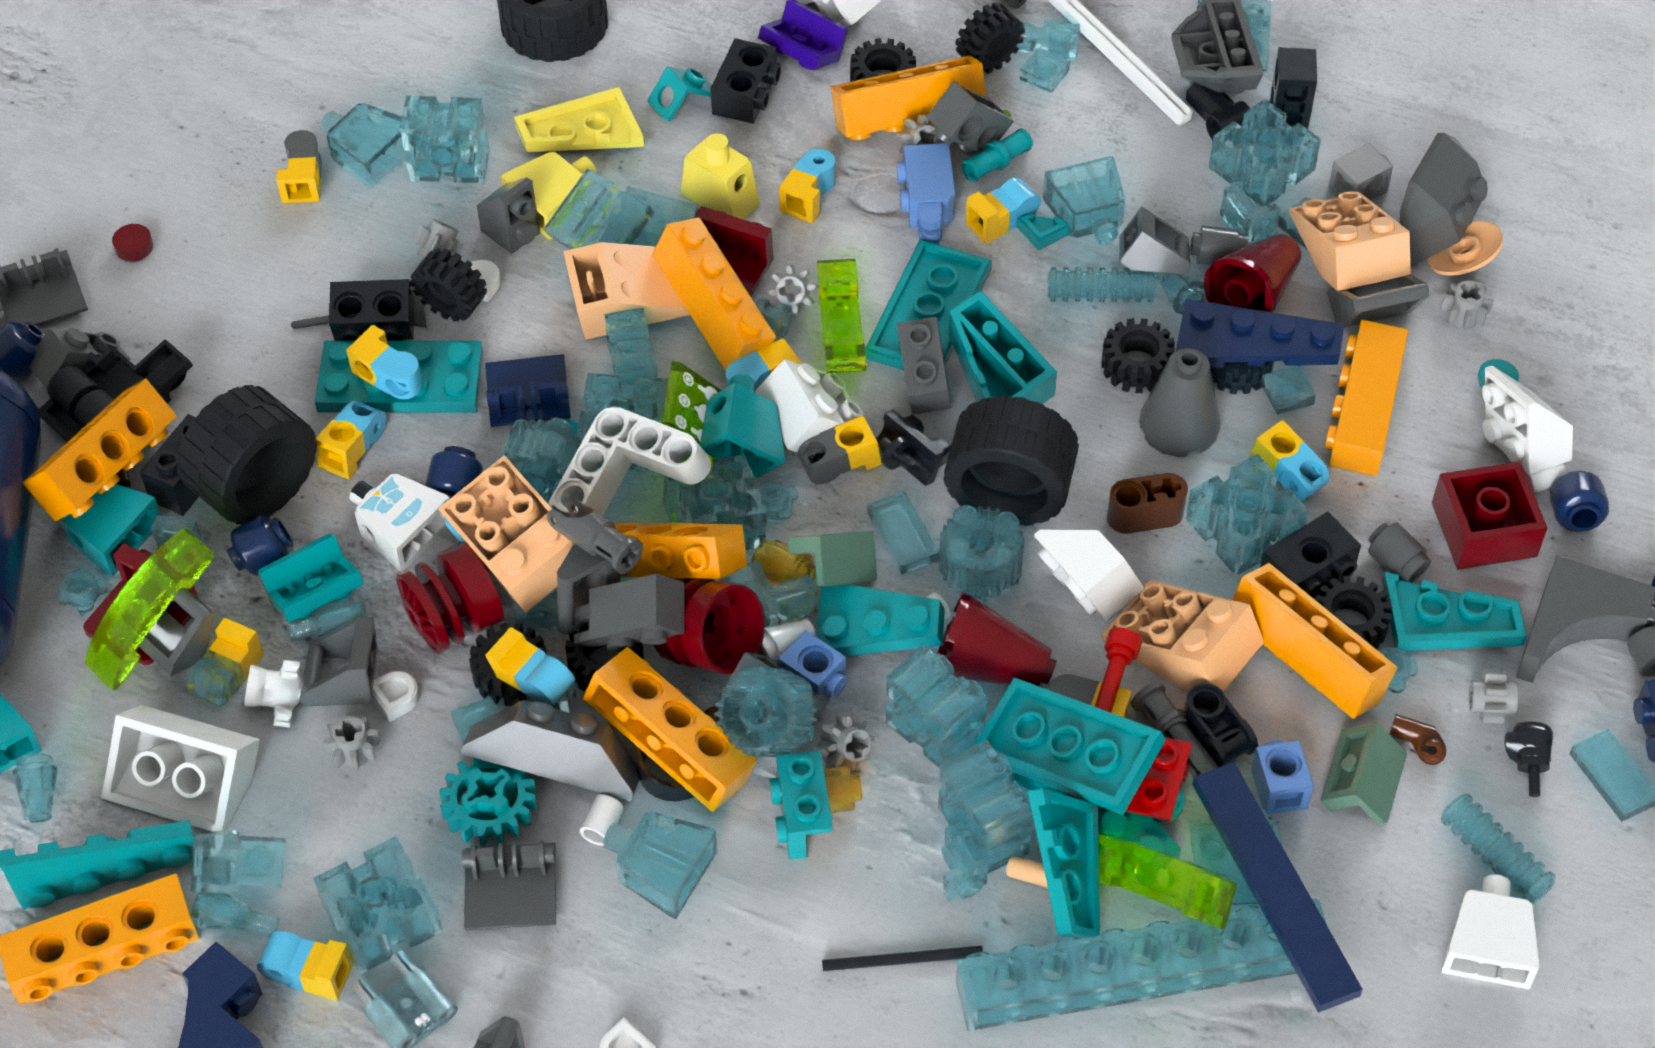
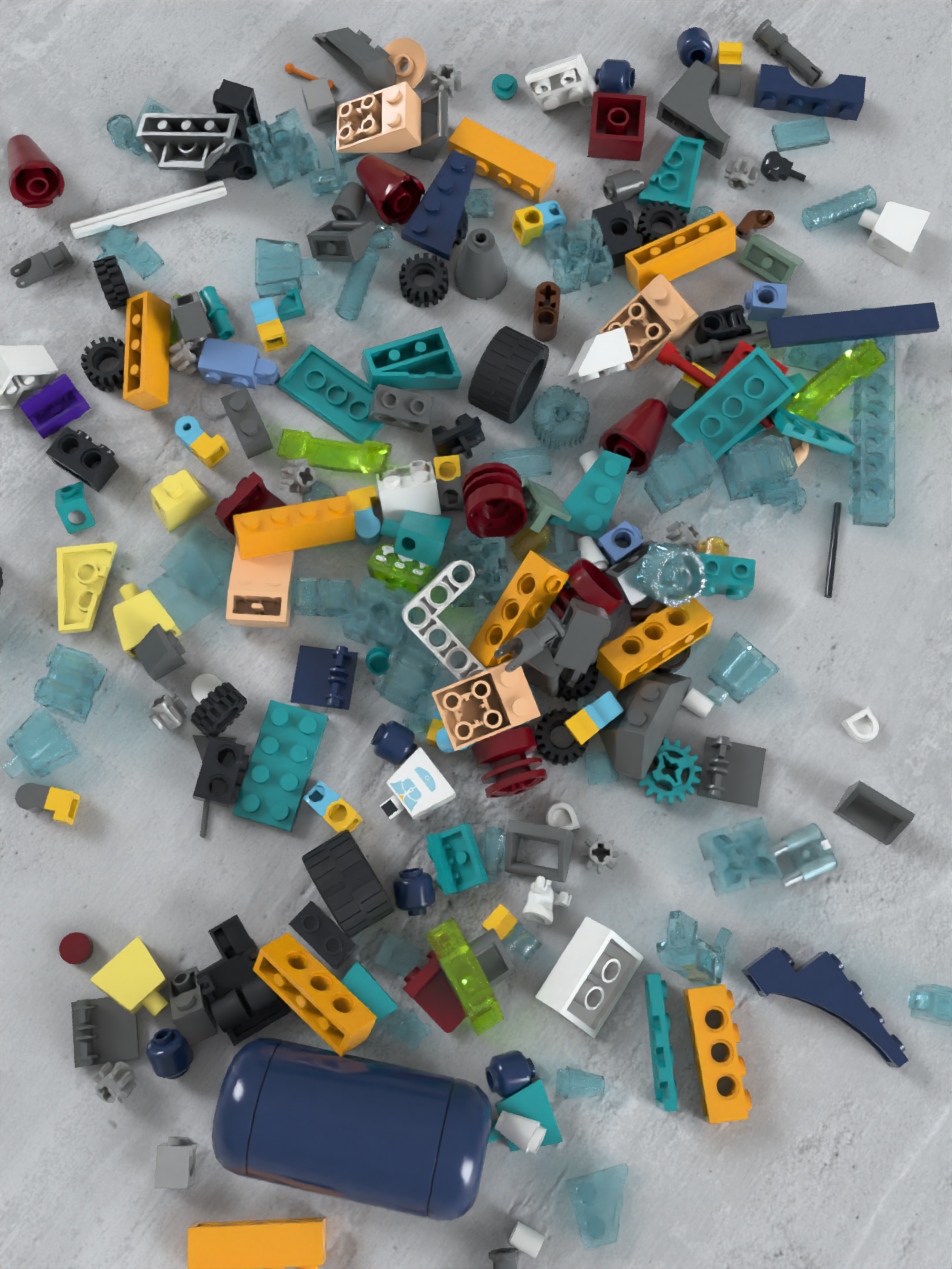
camera: 75 degrees left, 20 degrees up
leg [257,931,354,1001] -> none
leg [346,325,423,399] -> none
none -> light yellow torso [90,936,169,1018]
none -> dark grey brick [220,387,273,459]
none -> orange hinge [285,63,334,91]
none -> dark red wheel [462,462,527,541]
none -> dark blue head [485,1050,535,1098]

